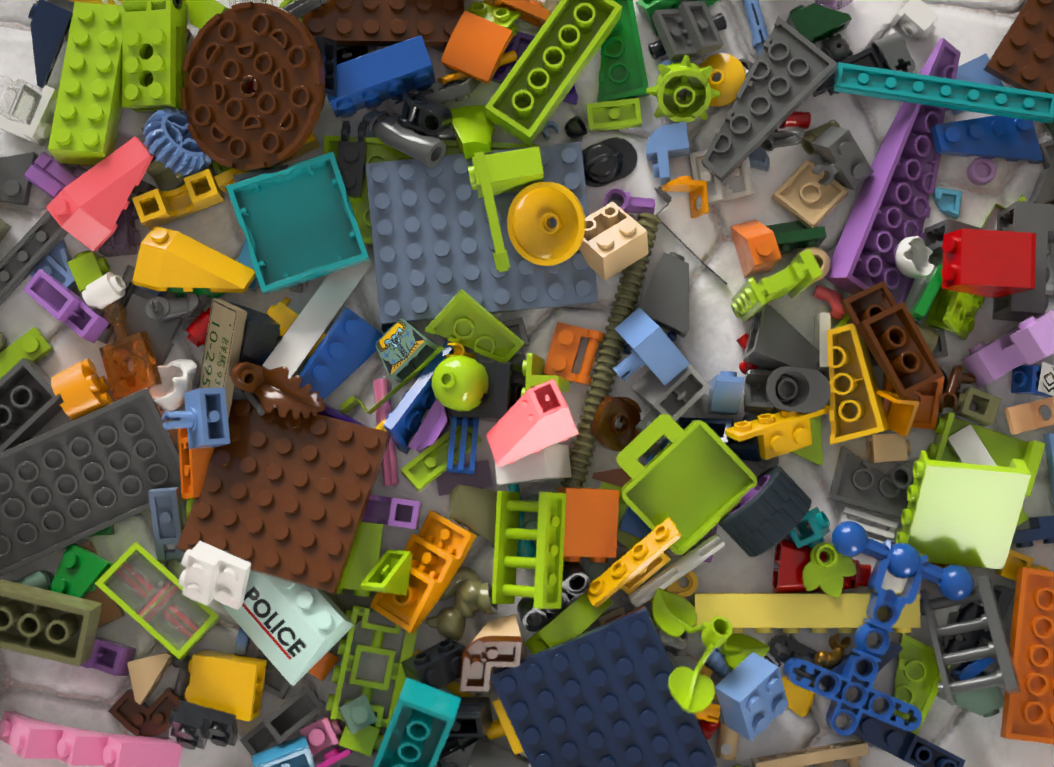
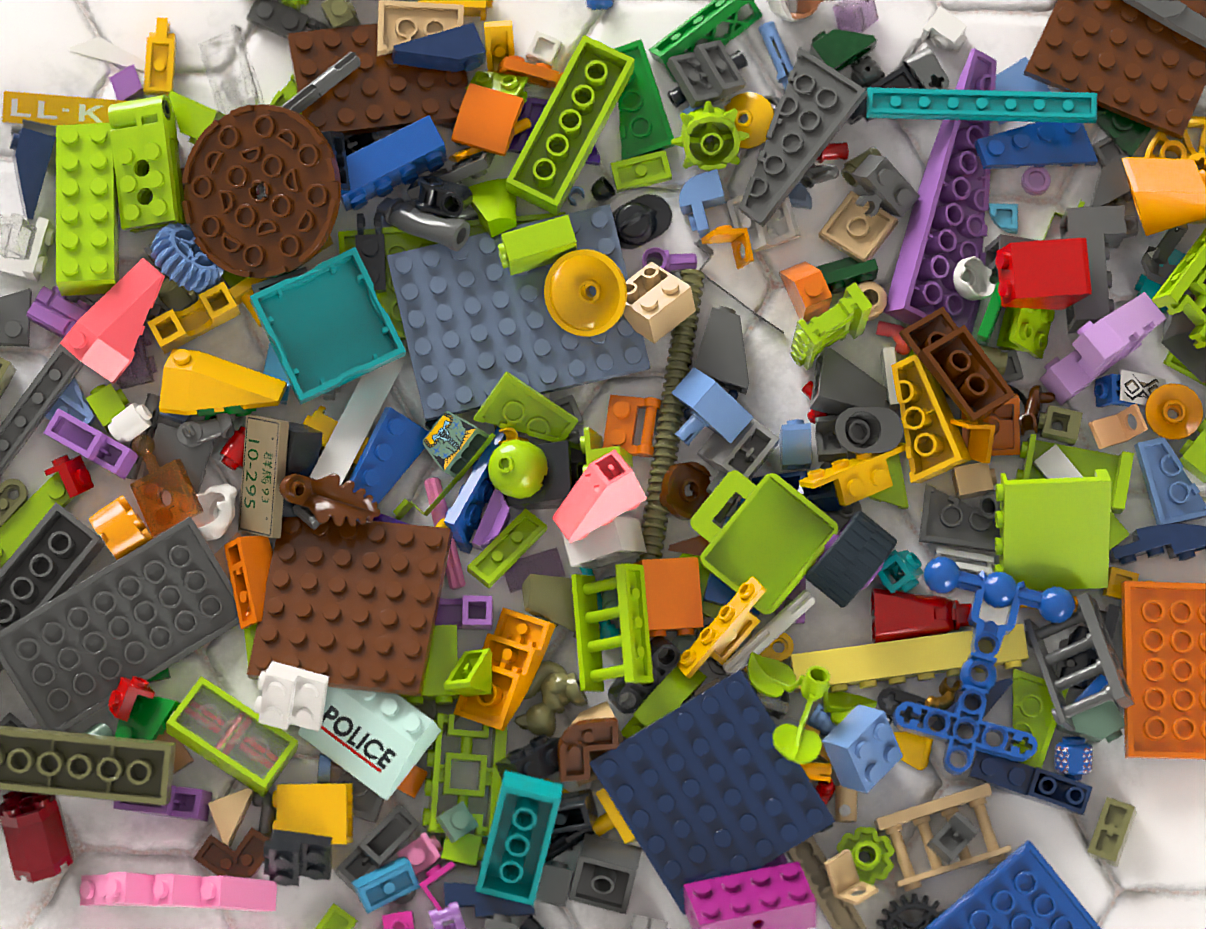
camera: 10 degrees left, 5 degrees down
sand blue plate [148,487,186,564] -> none
medium blue brick [162,388,230,449] -> none
blue tile [447,417,479,474] -> none
lime piece [474,151,510,272] -> none
lime plate [802,543,857,598] -> none
none -> red bracket [44,455,94,498]
none -> red bracket [109,676,155,721]
none -> blue head [1054,736,1093,781]

